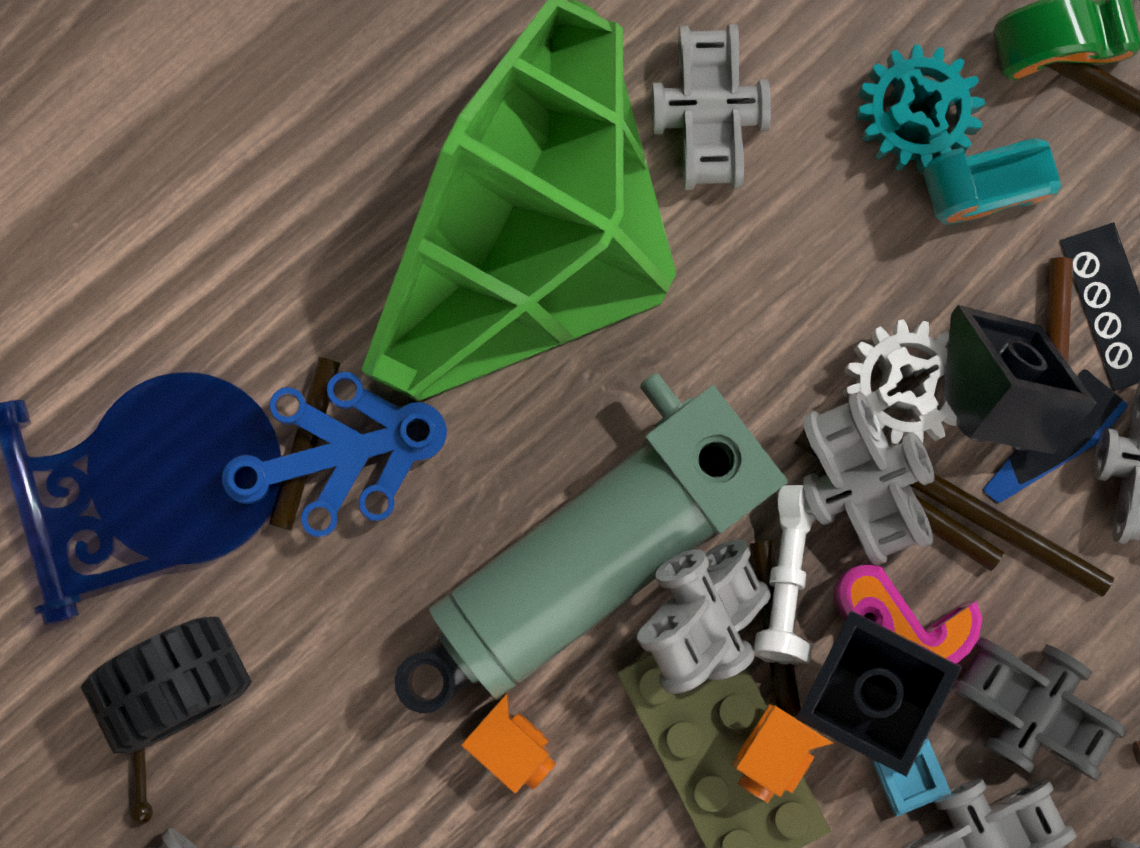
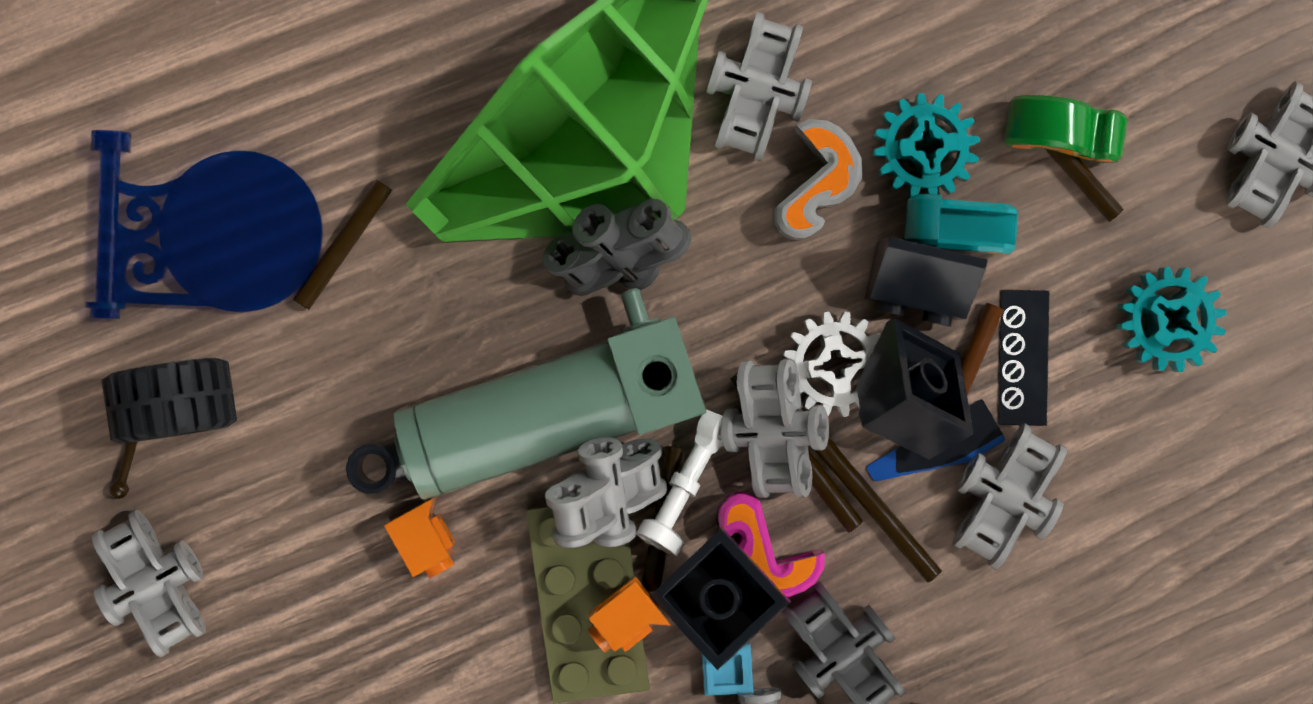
camera: 20 degrees right, 5 degrees up
blue plant [222,372,447,538] -> none
none -> dark grey axle [542,199,692,296]
none -> light grey animal [774,119,862,240]
none -> black slope [864,237,988,327]

